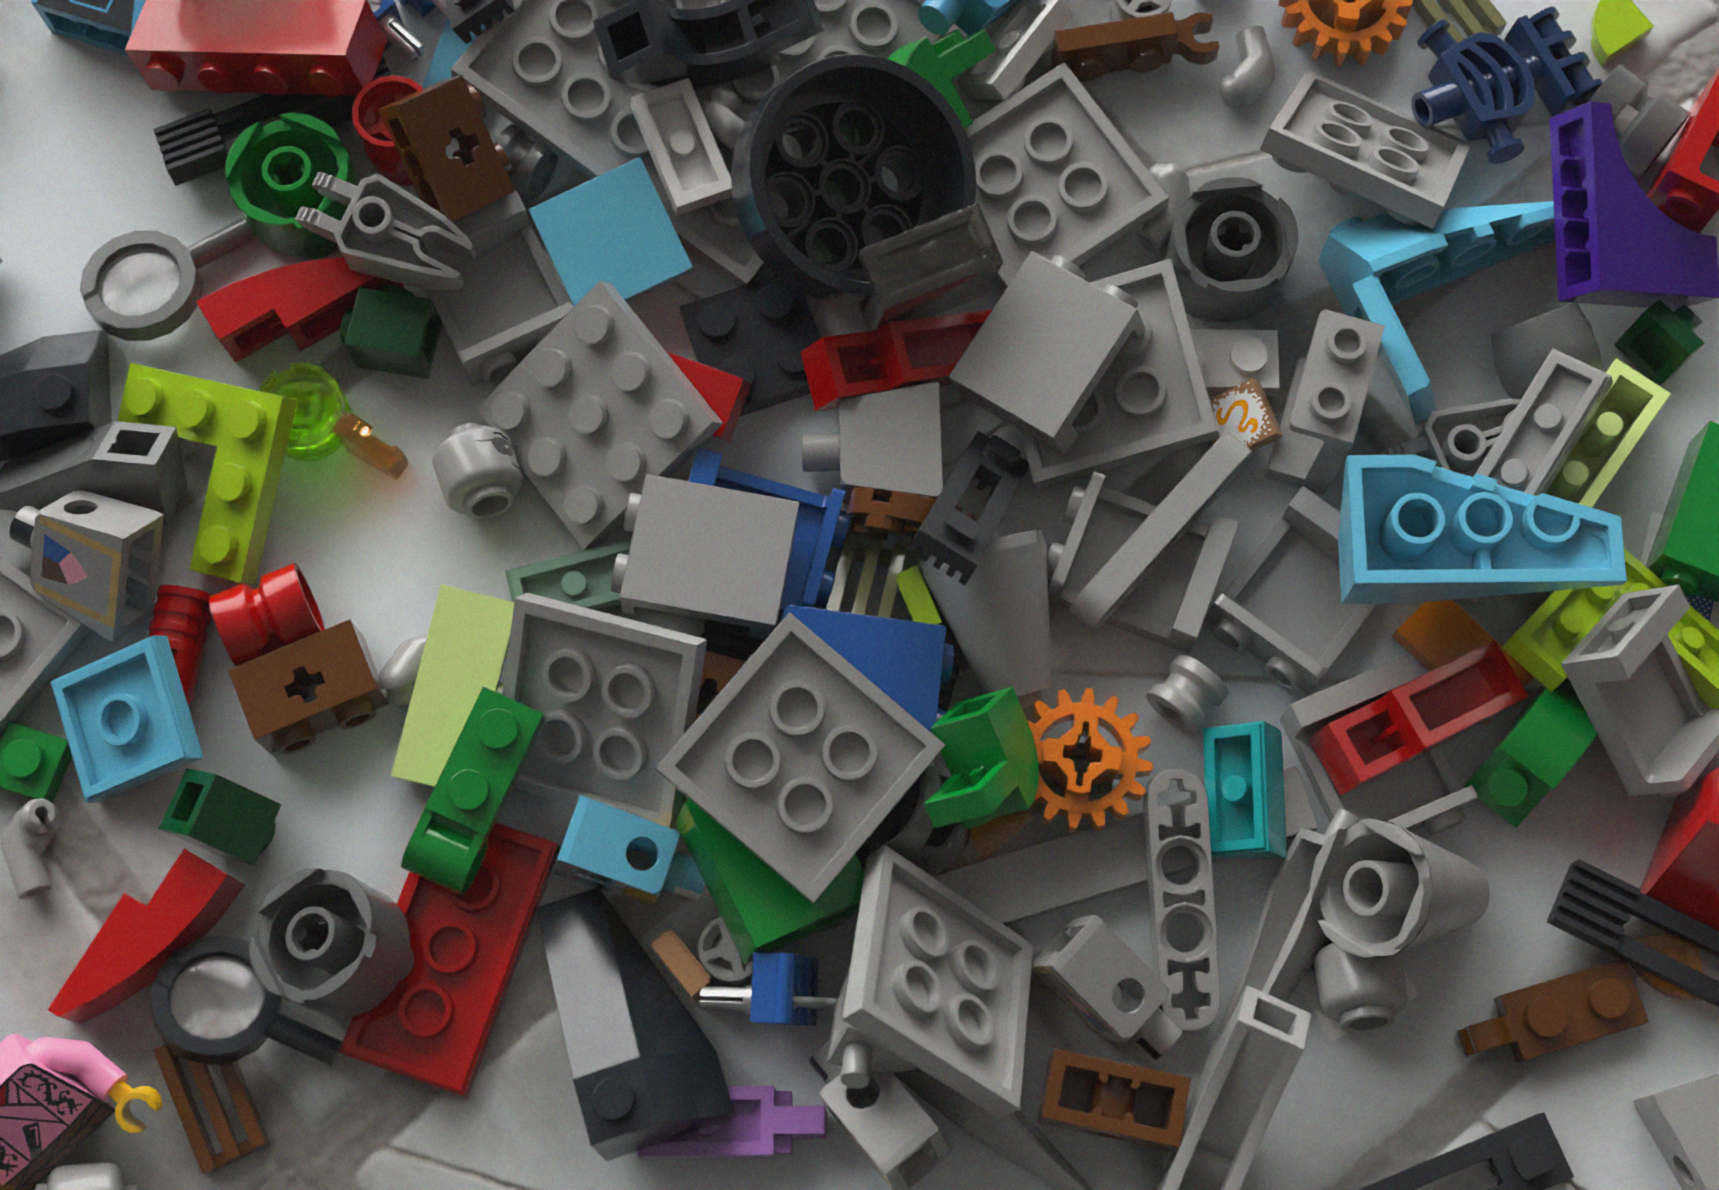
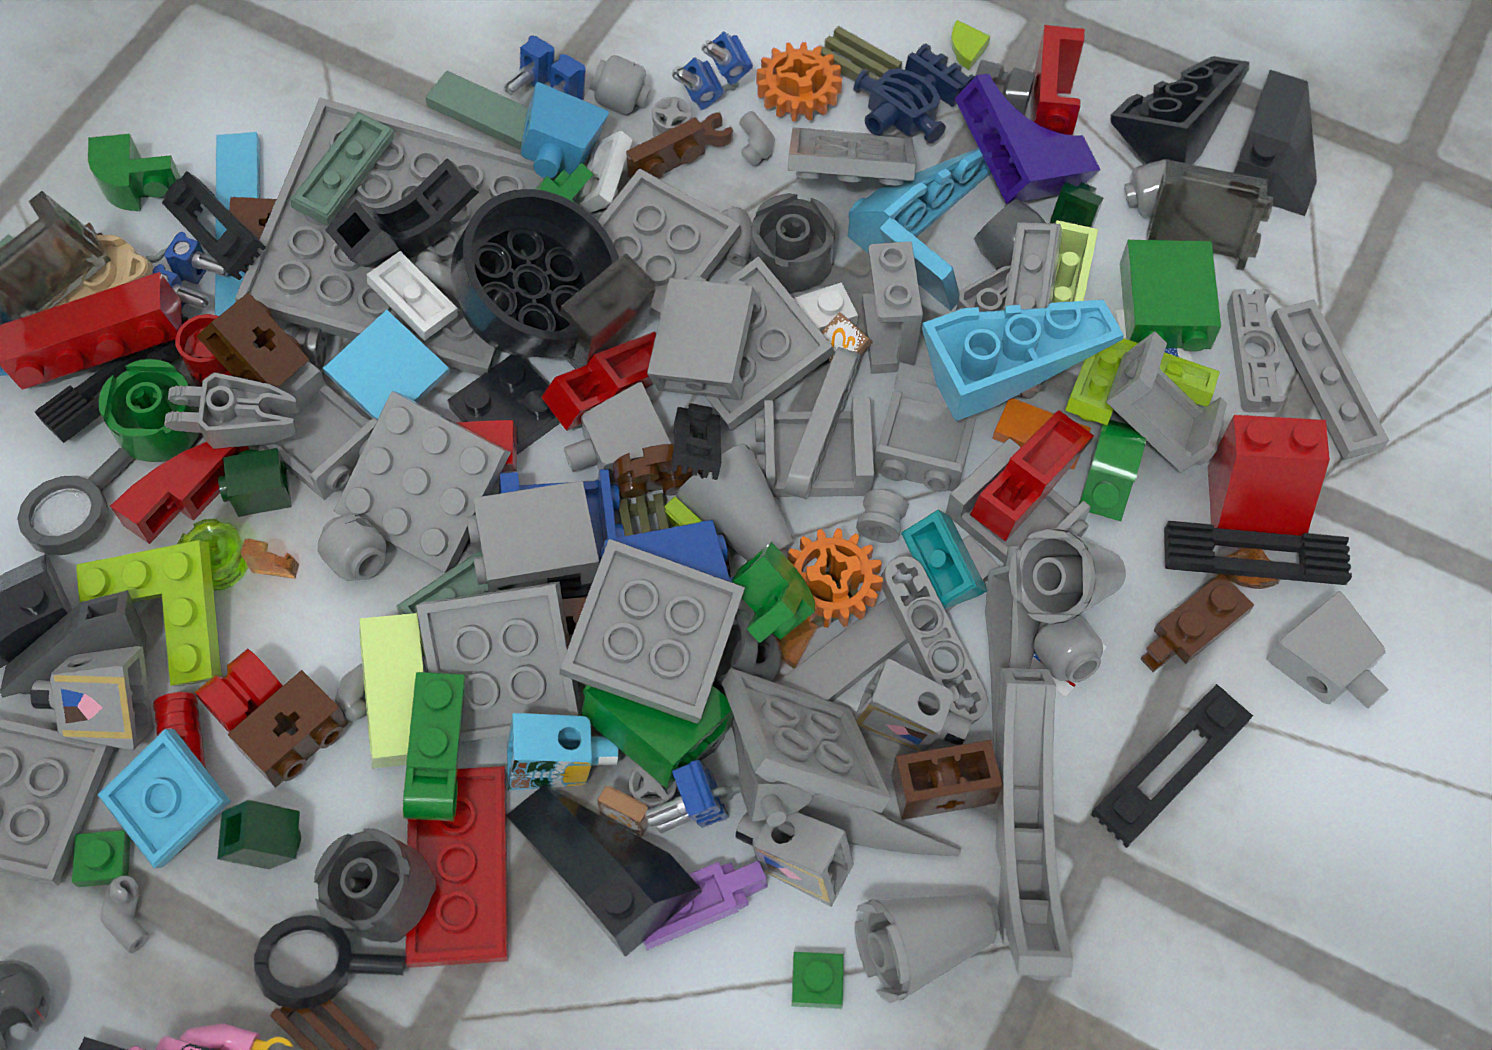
camera: 25 degrees left, 10 degrees down
red slope [48,848,245,1024] -> none

